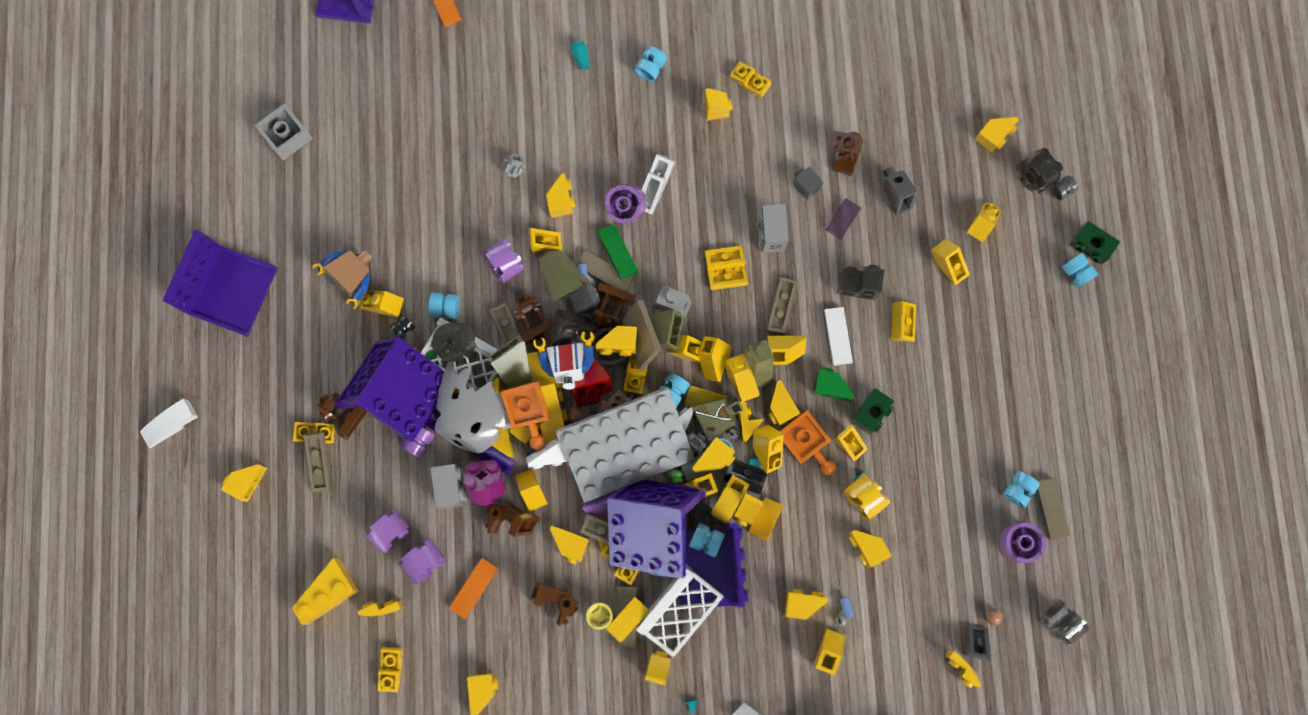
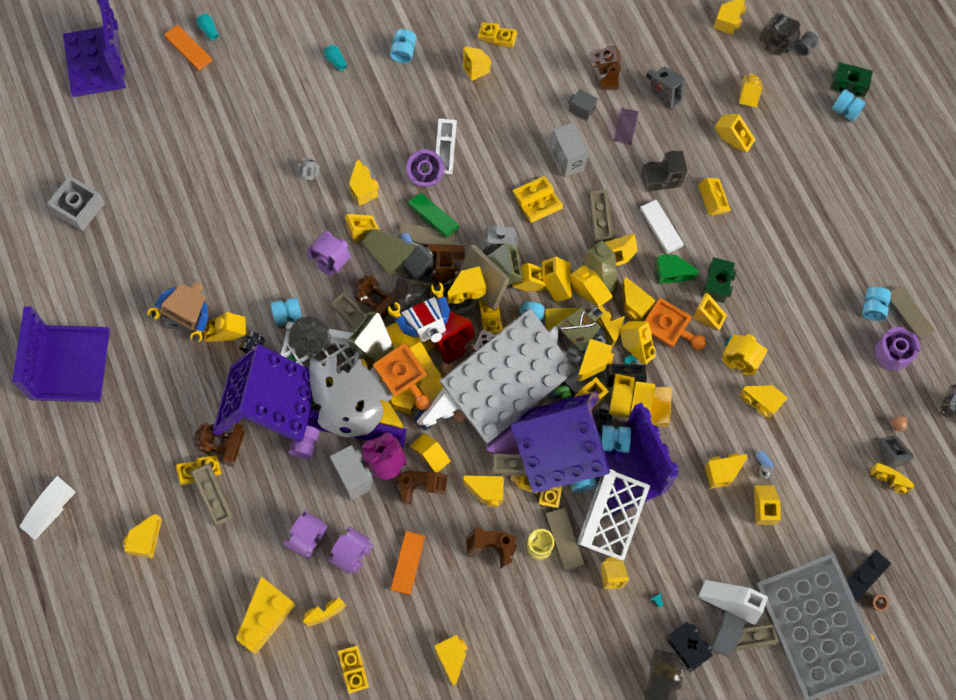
camera: 25 degrees left, 10 degrees down
yellow slope [606,597,649,643] -> none

